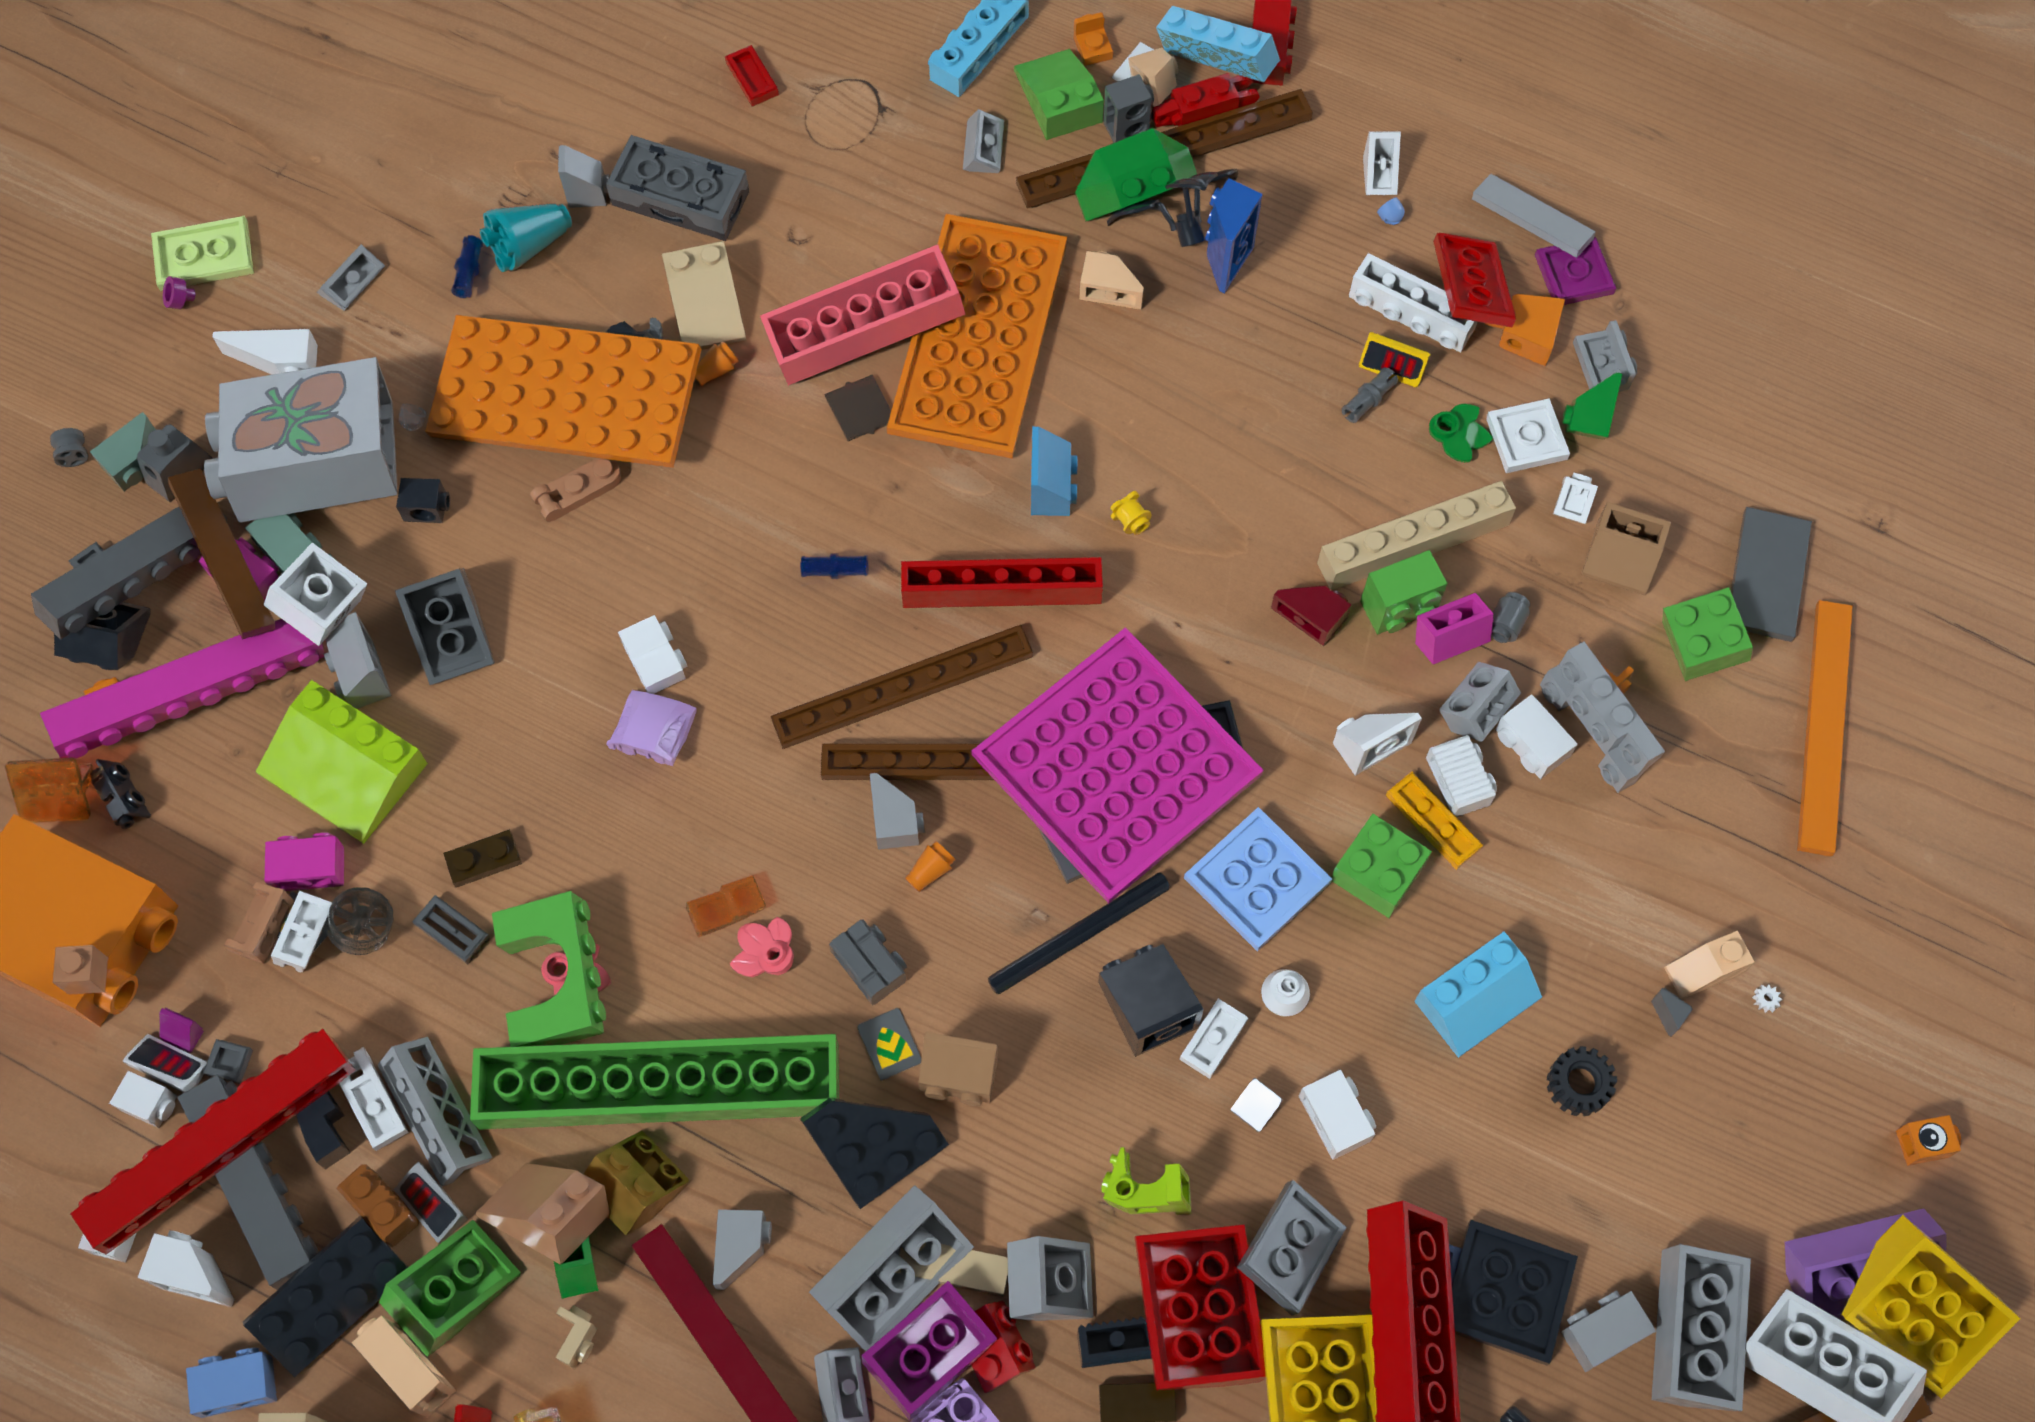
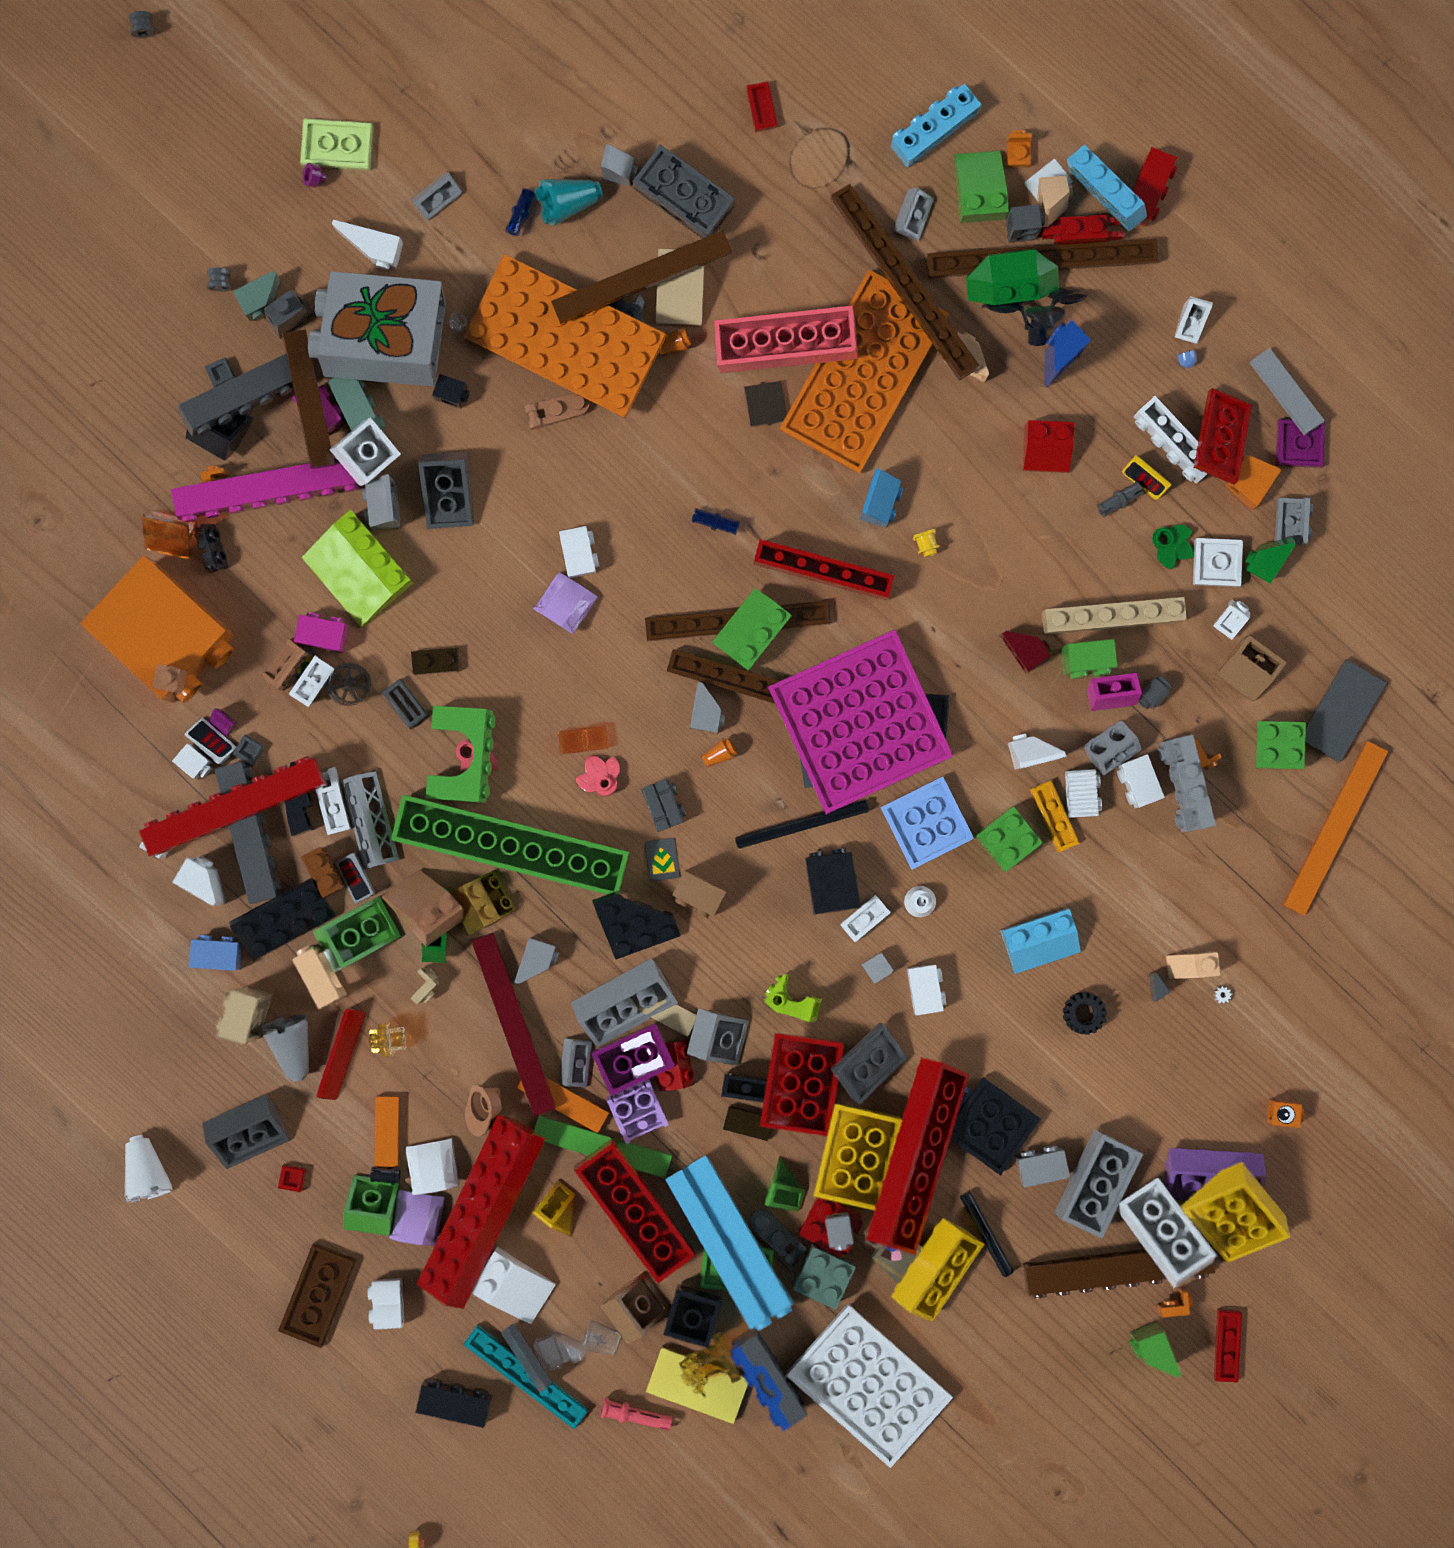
camera: 20 degrees right, 20 degrees up
none -> reddish brown tile [551,230,732,324]
none -> bright green slope [712,588,792,671]
none -> reddish brown plate [831,184,980,381]
none -> red slope [1023,420,1075,473]

